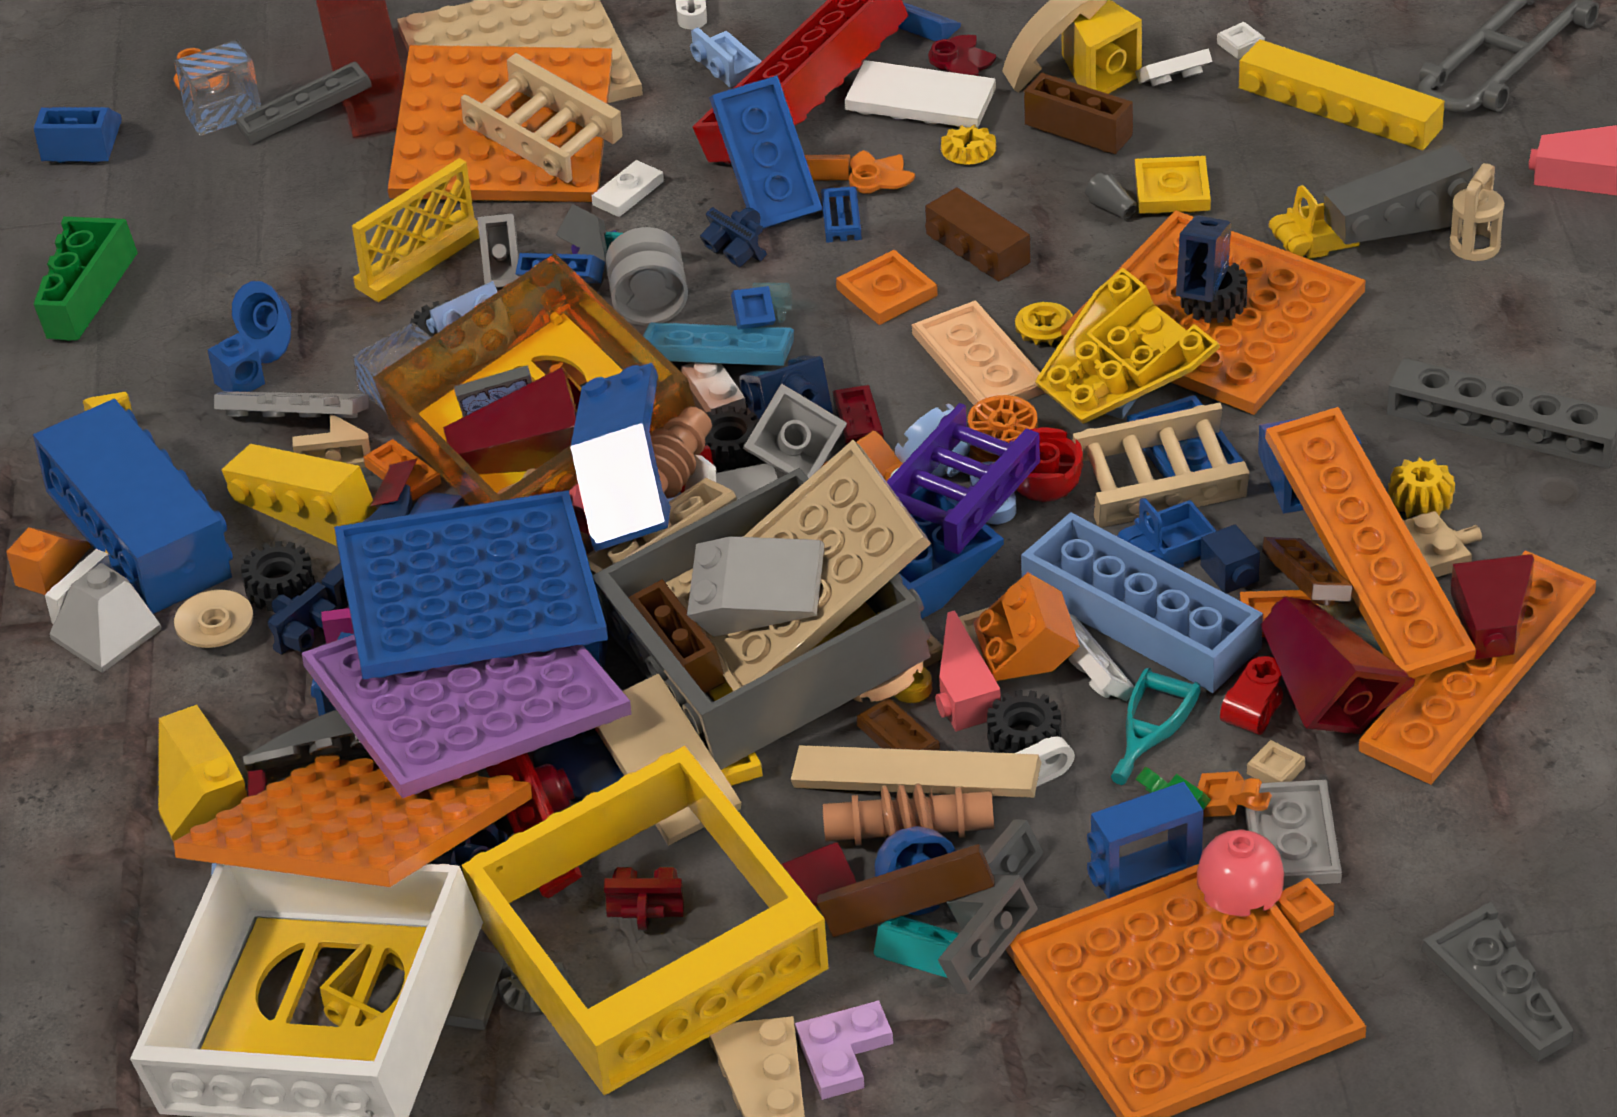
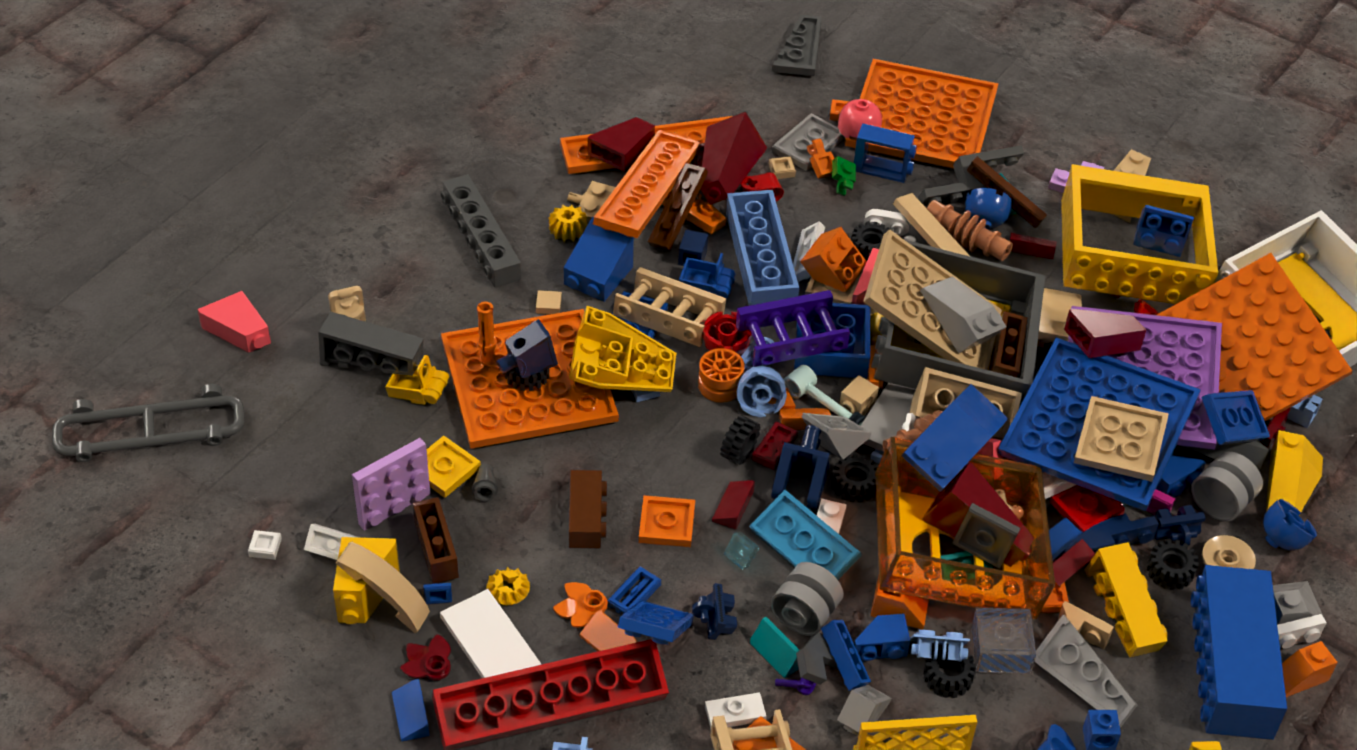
camera: 145 degrees left, 5 degrees up
blue tile [731,286,776,330] -> none
light nougat tile [912,300,1045,405] -> none
yellow gear [1015,302,1073,346] -> none
teal piece [1111,668,1201,785] -> none
yellow brick [1239,39,1445,150] -> none
none -> lavender plate [352,438,430,531]
none -> blue slope [423,583,452,604]
none -> orange pin [477,302,497,366]
none -> tan tile [536,291,562,314]
none -> dark red slope [712,480,755,529]
none -> black tyre [720,415,761,465]
none -> dark red slope [1064,309,1146,358]
none -> tan plate [1074,396,1169,482]
none -> blue slope [1133,205,1194,257]
none -> light grey wheel [1191,452,1263,521]
none -> blue tile [1201,390,1270,445]
none -> blue cylinder [1263,499,1317,551]

